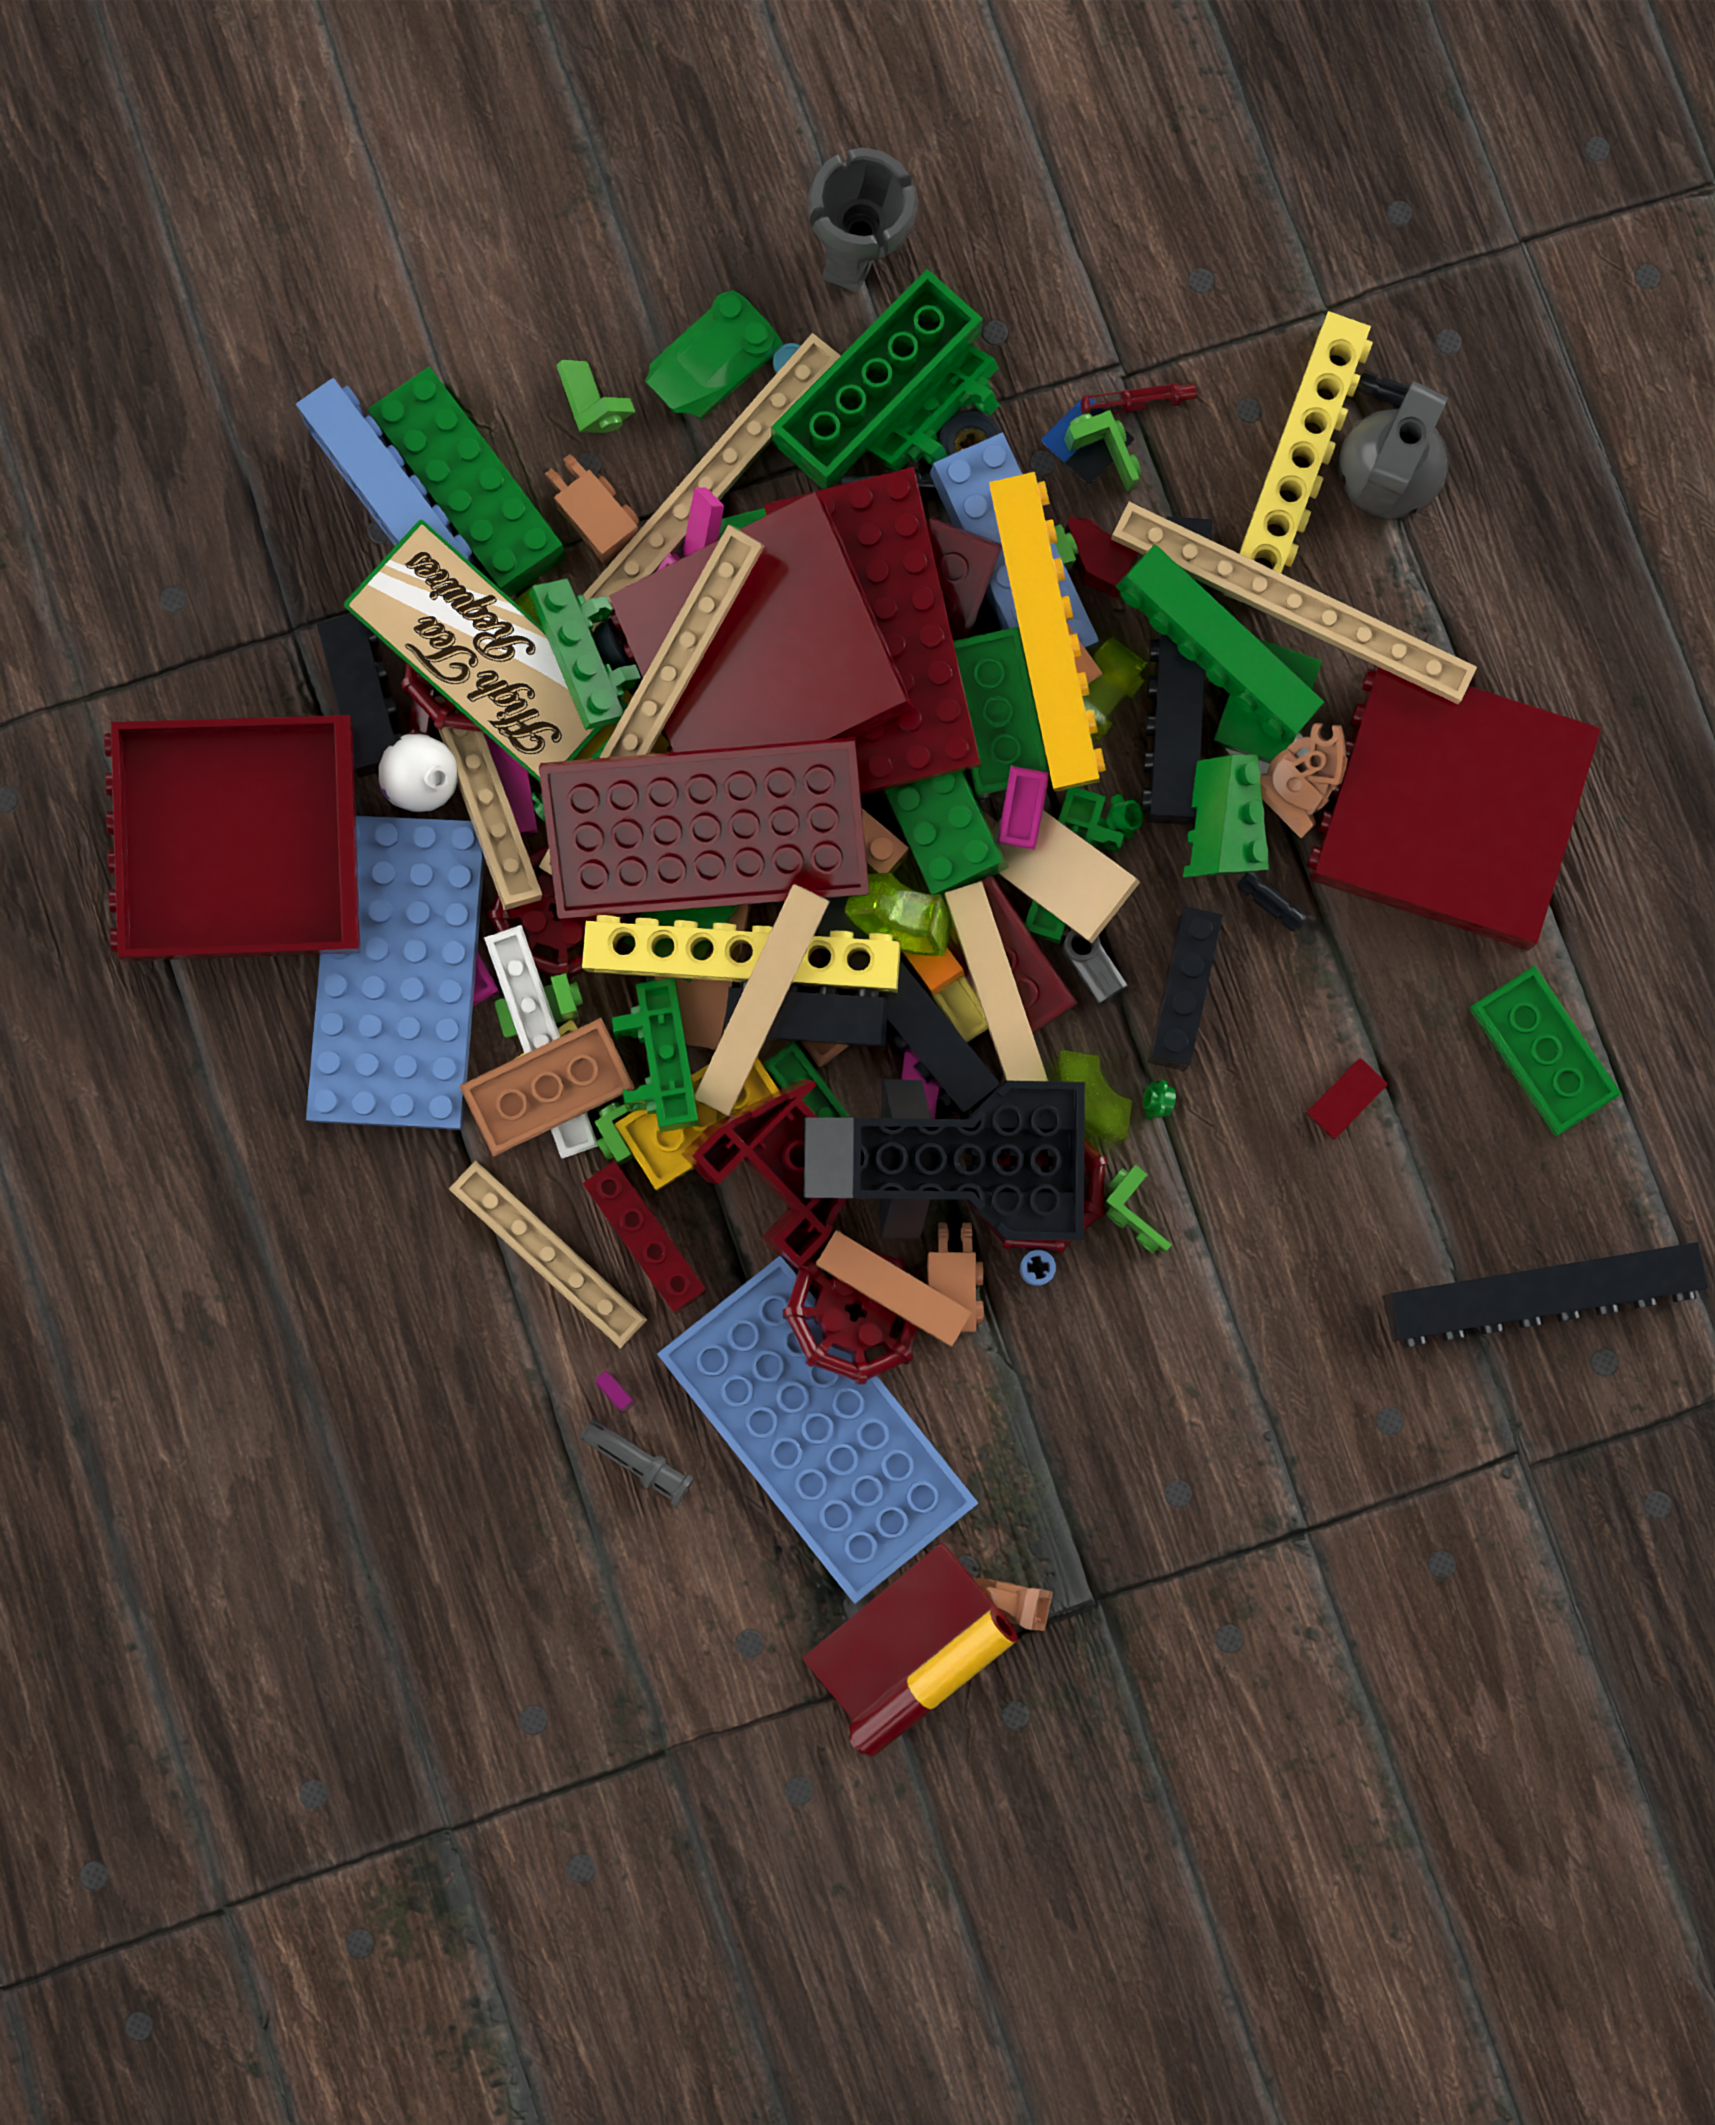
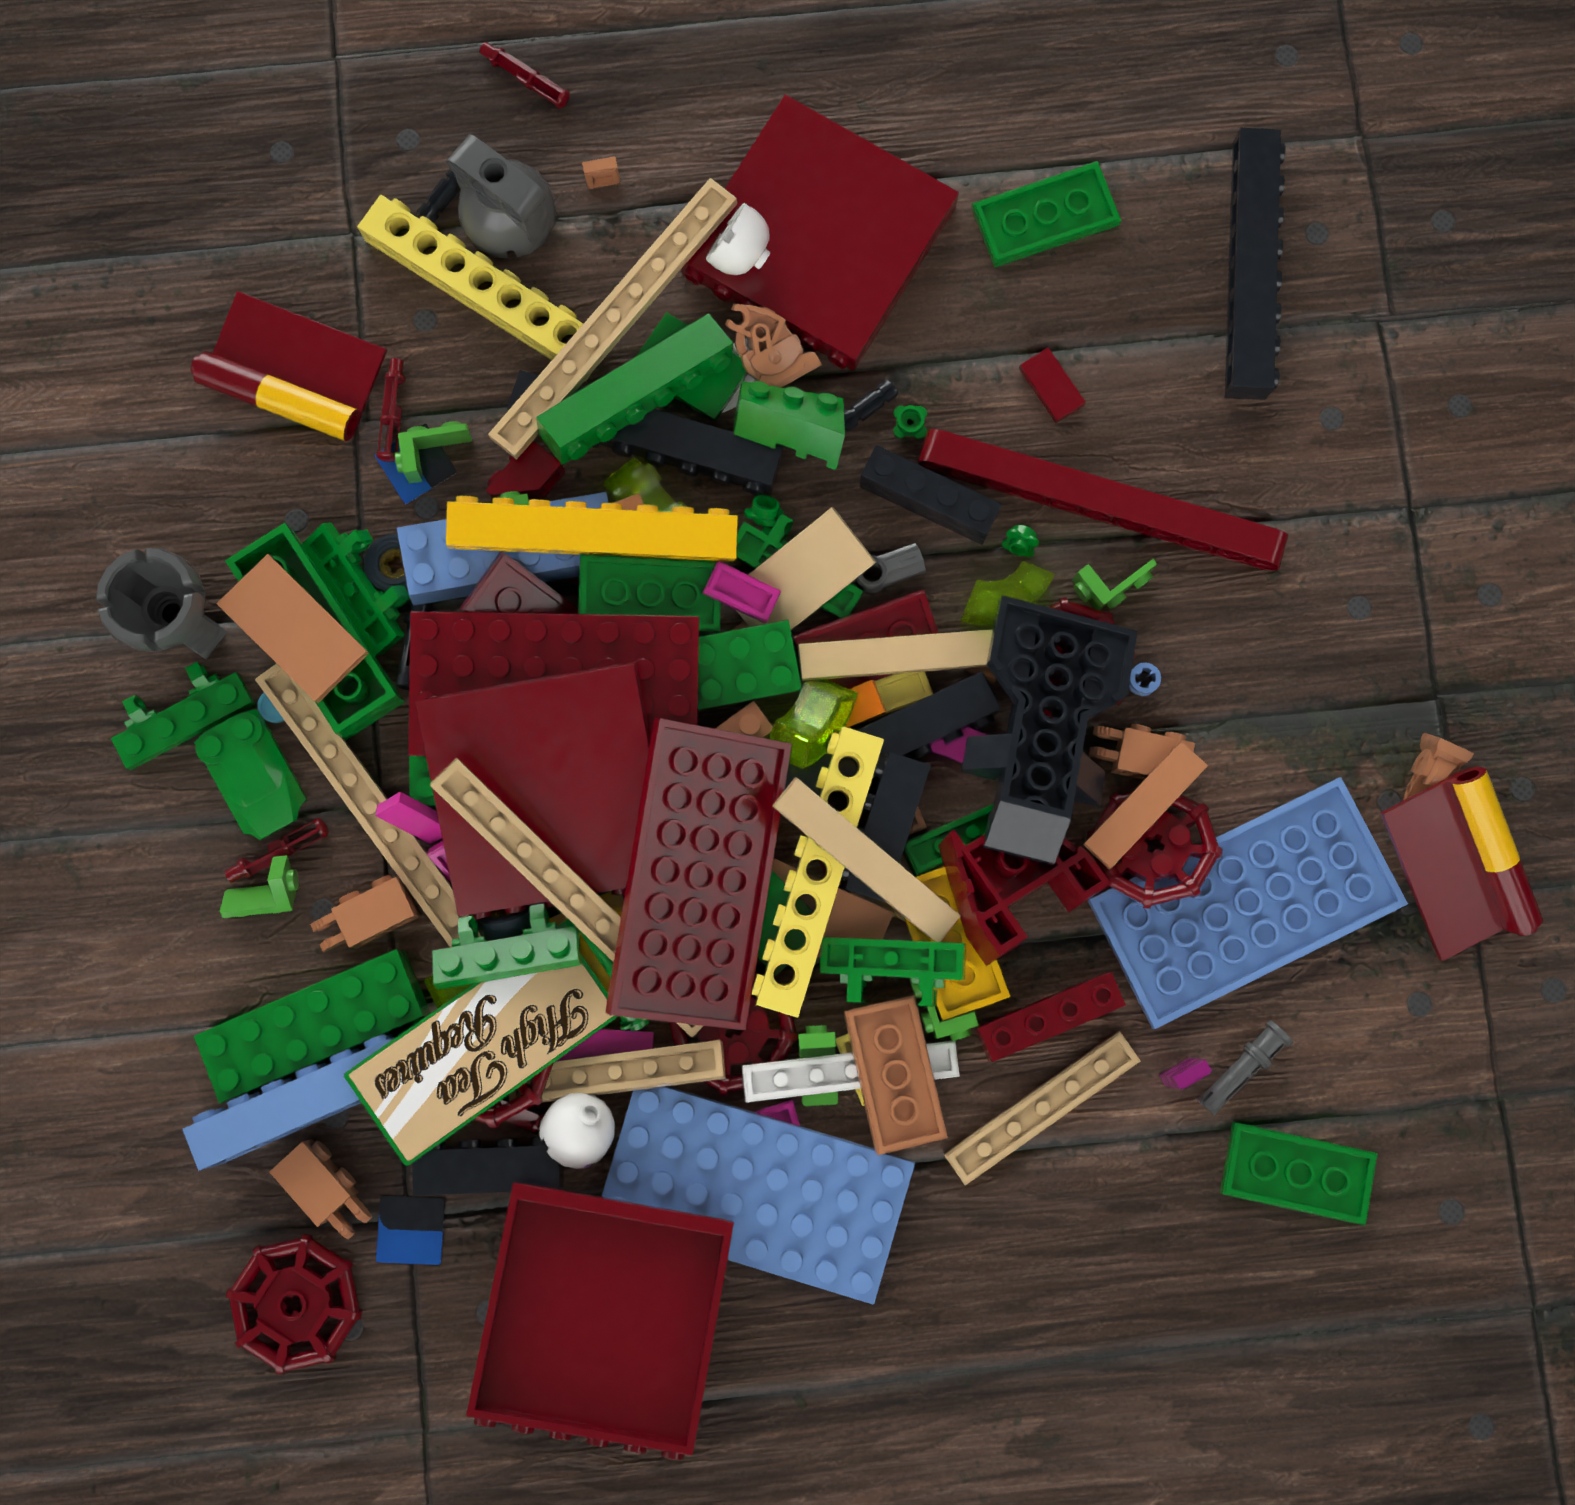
camera: 70 degrees left, 0 degrees up
none -> green hinge [111,661,255,770]
none -> dark red door [190,291,388,442]
none -> nougat tile [216,554,369,703]
none -> dark red piece [224,818,329,883]
none -> dark red plate [226,1234,363,1375]
none -> nougat hinge [269,1139,372,1240]
none -> sticker [376,1196,445,1265]
none -> dark red piece [479,42,570,109]
none -> nougat tile [582,156,621,189]
none -> white cylinder [706,203,770,275]
none -> green plate [893,405,927,439]
none -> dark red beam [918,429,1289,571]
none -> green tile [1220,1121,1378,1226]

